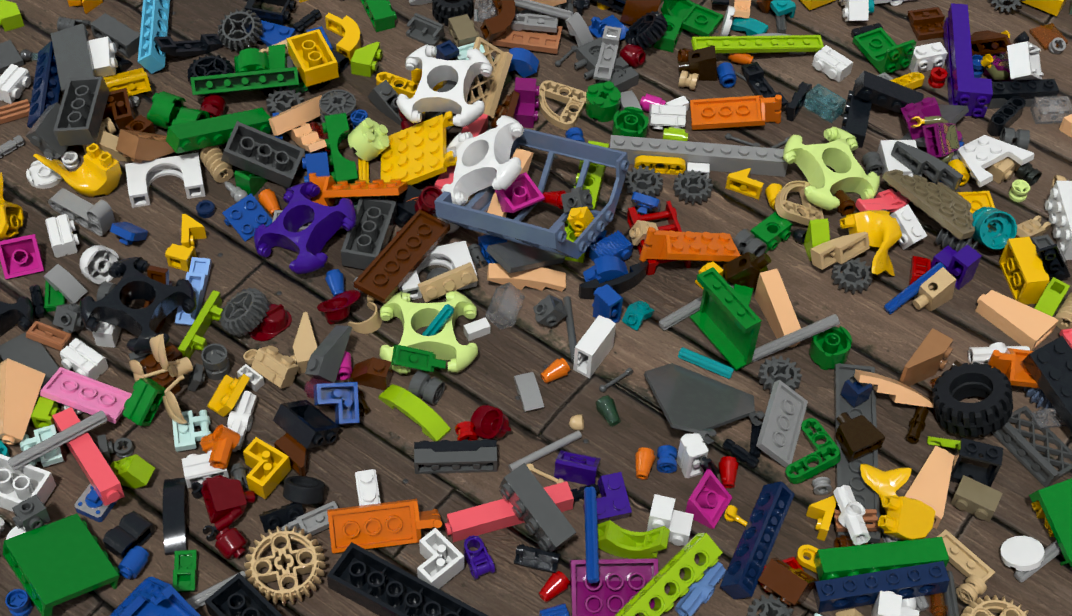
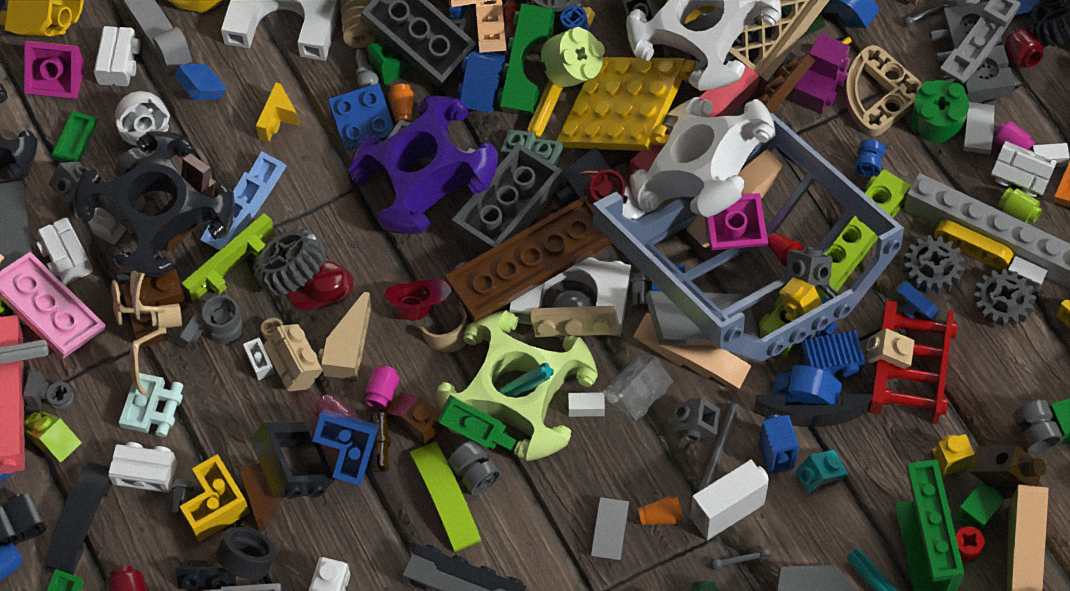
camera: 30 degrees right, 10 degrees up
nougat tile [26,321,72,351] -> none
black axle [29,285,46,319] -> none
light grey slope [43,264,88,304] -> none
green brick [122,378,166,426] -> none
yellow brick [165,243,197,272] -> none
dark red torso [191,475,255,541] -> none
dark blue tile [196,200,215,218] -> none
orange piece [200,424,240,469] -> none
yellow bracket [207,374,250,417] -> none
white piece [227,391,257,452] -> none
dark grey slope [305,325,352,383] -> none
orange hinge [309,173,408,206] -> none
blue cone [325,269,345,297] -> none
red wheel [455,421,478,441] -> none
dark red piece [470,405,512,439] -> none
green brick [612,107,649,138] -> none
orange hinge [639,227,741,262] -> none
light grey axle [659,281,734,330] -> none

